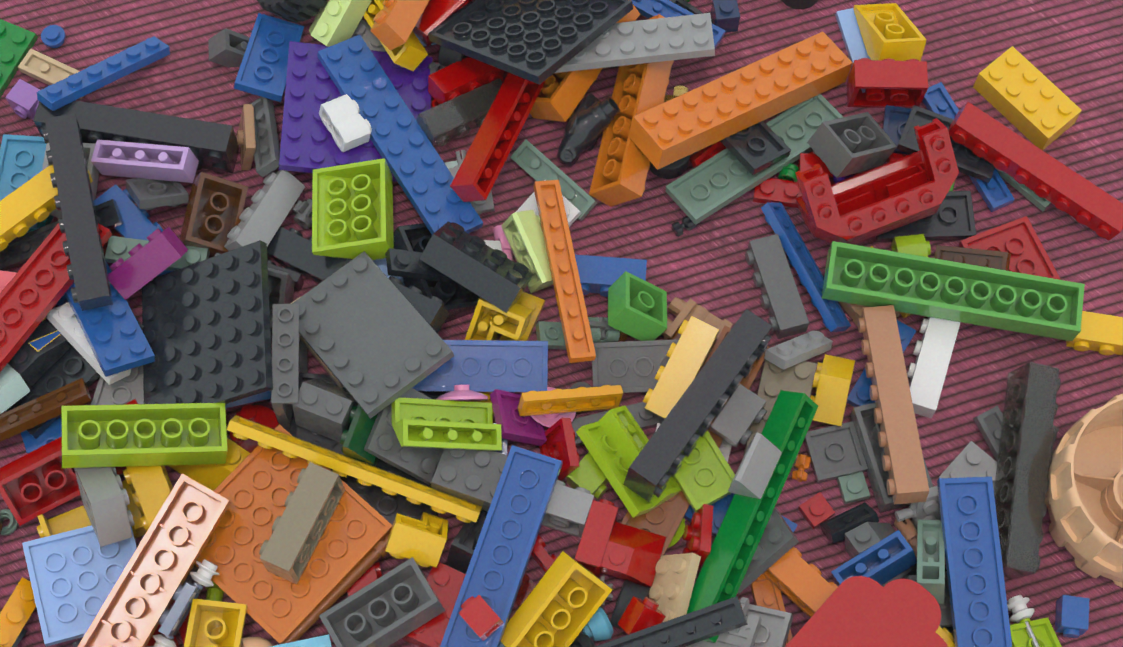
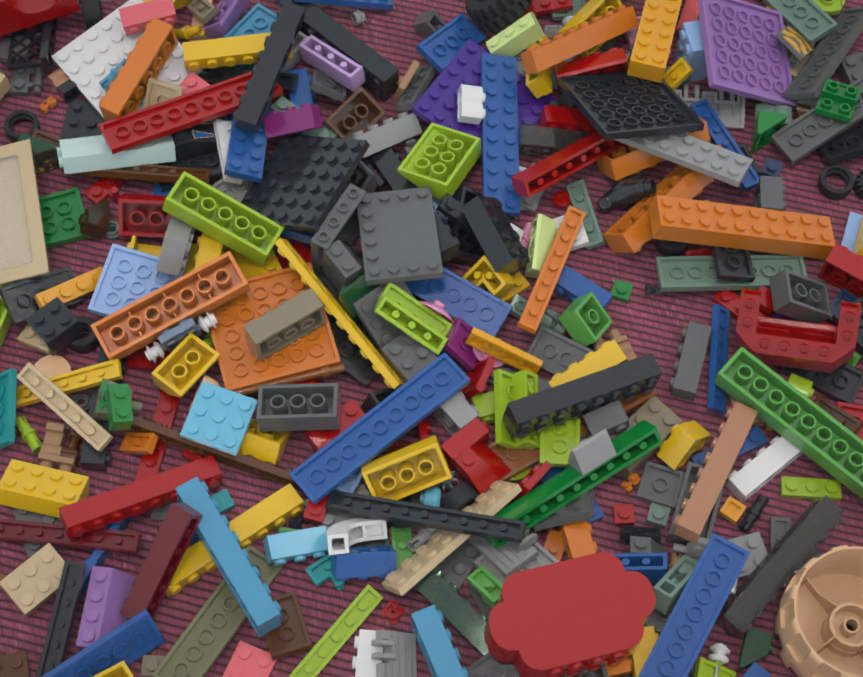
camera: 30 degrees right, 5 degrees down
yellow brick [385,512,448,568] -> none
brick [459,595,504,641] -> none
red brick [618,596,666,635] -> none
light grey plate [764,330,833,370] -> none
none -> light grey plate [351,9,366,26]
none -> red tile [552,191,571,210]
none -> green plate [611,279,633,303]
none -> light orange plate [718,496,747,524]
none -> dark green slope [736,627,774,673]
none -> black pin [738,494,769,534]
none -> dark grey brick [753,176,786,211]
none -> lime plate [780,476,842,501]

